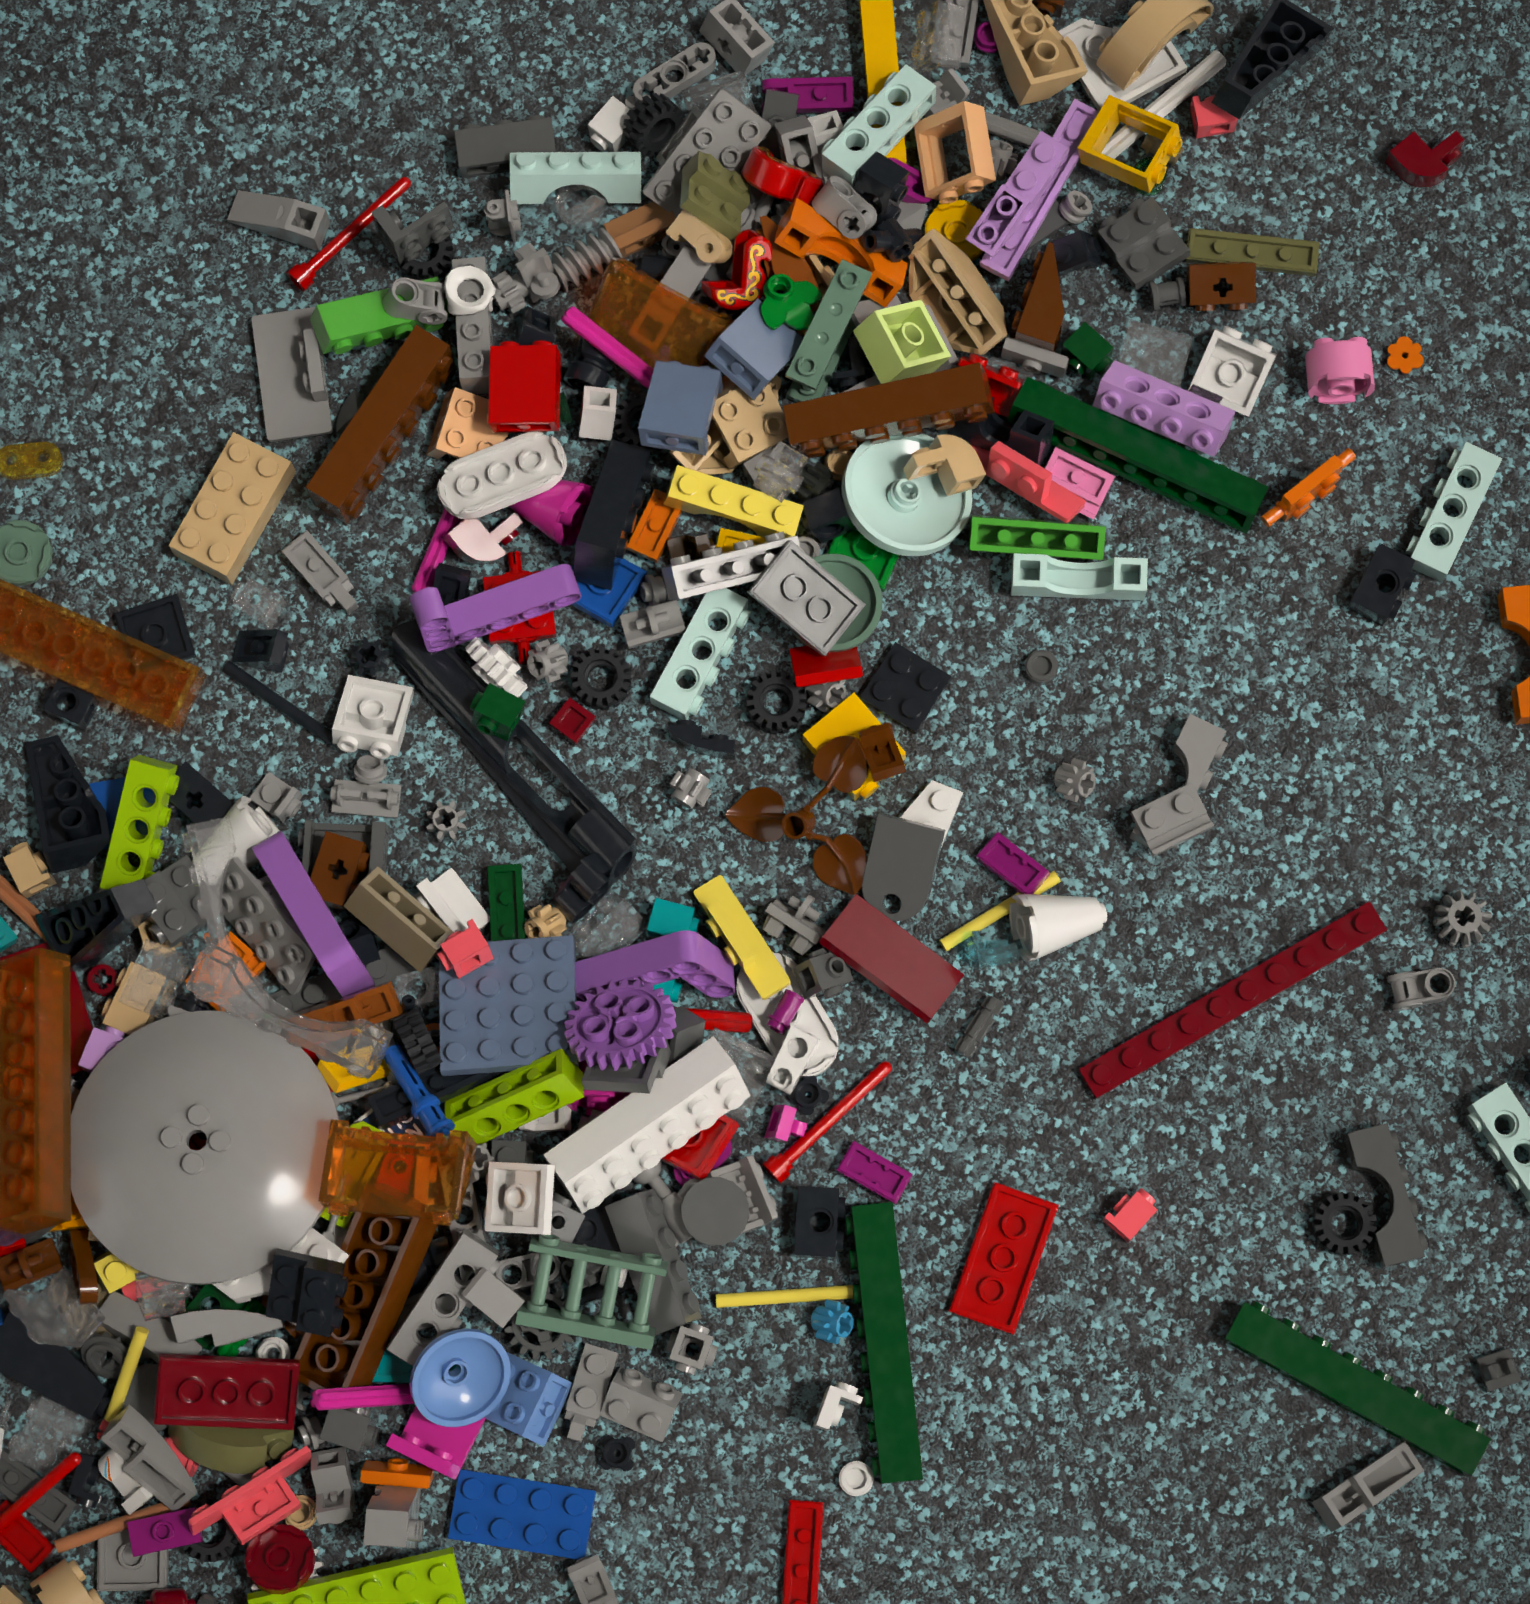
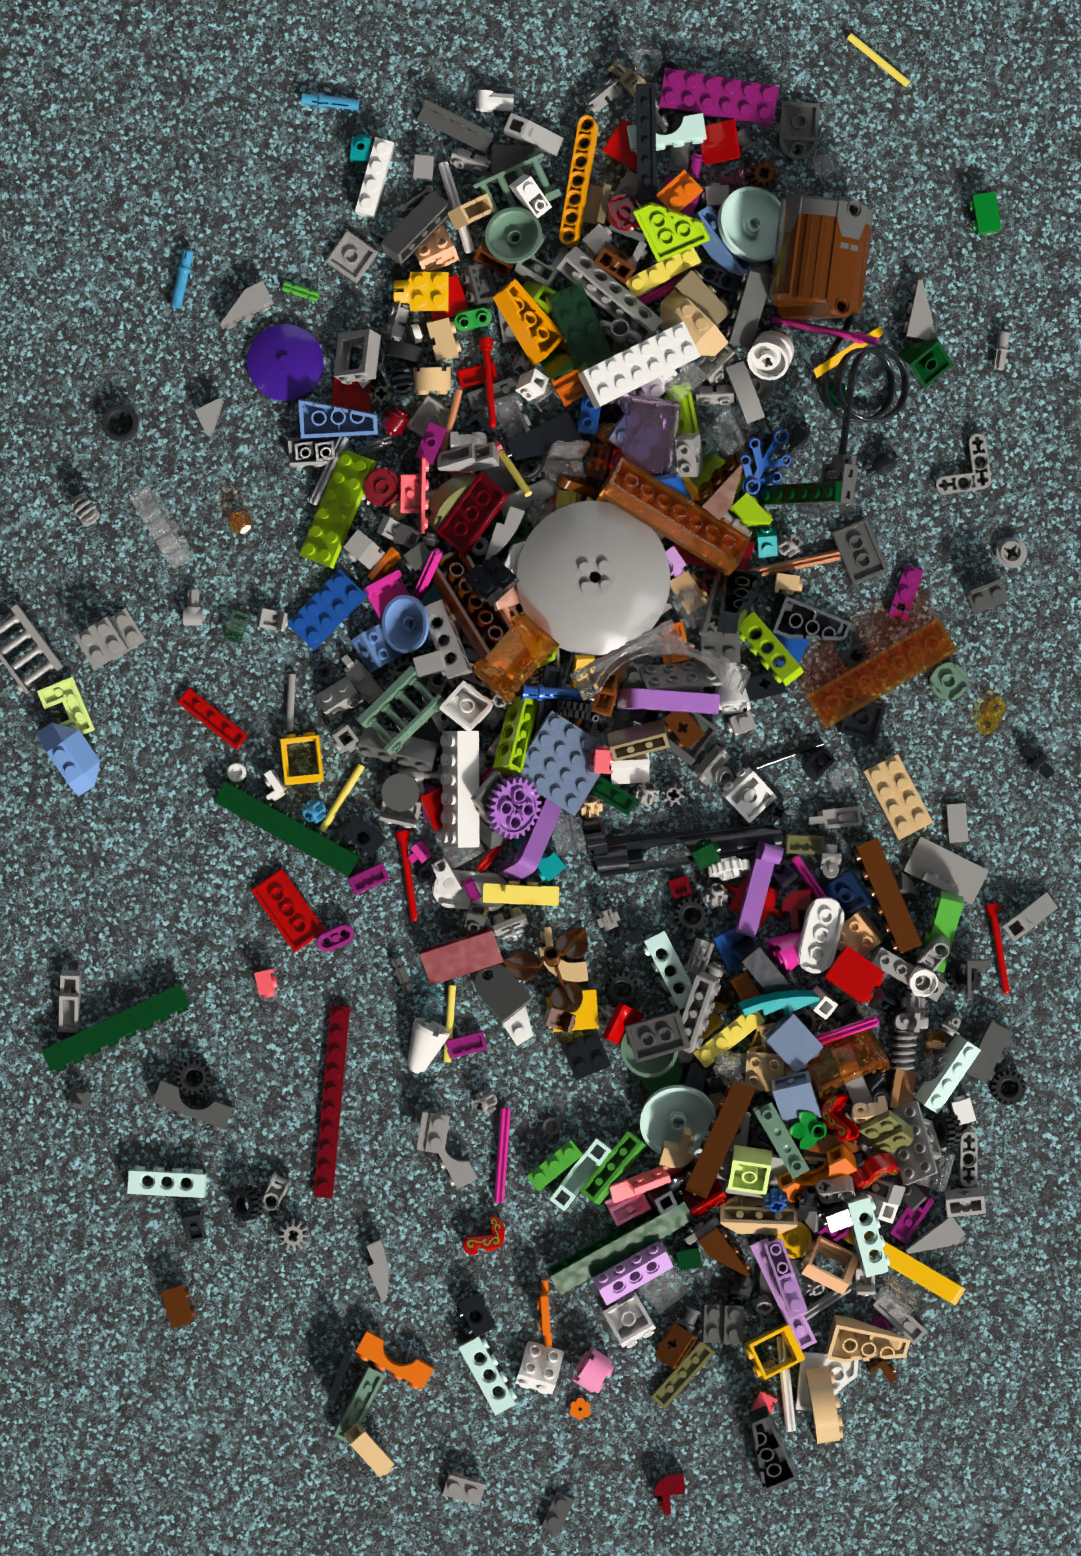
camera: 120 degrees right, 10 degrees up
none -> black tyre [229,1185,265,1222]
none -> yellow window [280,732,324,785]
none -> light grey bar [286,674,296,732]
none -> magenta plate [317,923,354,952]
none -> light grey slope [366,1238,389,1302]
none -> red animal [462,1215,505,1255]
none -> dark pink axle [494,1107,511,1203]
none -> white bracket [515,1341,564,1394]
none -> bright green brick [526,1139,583,1192]
none -> tan arch [538,927,588,982]
none -> light grey gear [635,782,660,806]
none -> dark grey bar [699,569,724,636]
none -> teal slope [737,990,820,1016]
none -> blue gear [764,1188,788,1212]
none -> olive plate [785,834,825,855]
none -> light grey hips [820,844,842,878]
none -> dark blue plate [821,869,873,918]
none -> light grey slope [904,1217,966,1254]
none -> clear orange tile [925,1031,946,1054]
none -> light grey tile [946,803,969,843]
none -> black tyre [990,1070,1026,1105]
none -> black axle [1020,744,1056,780]

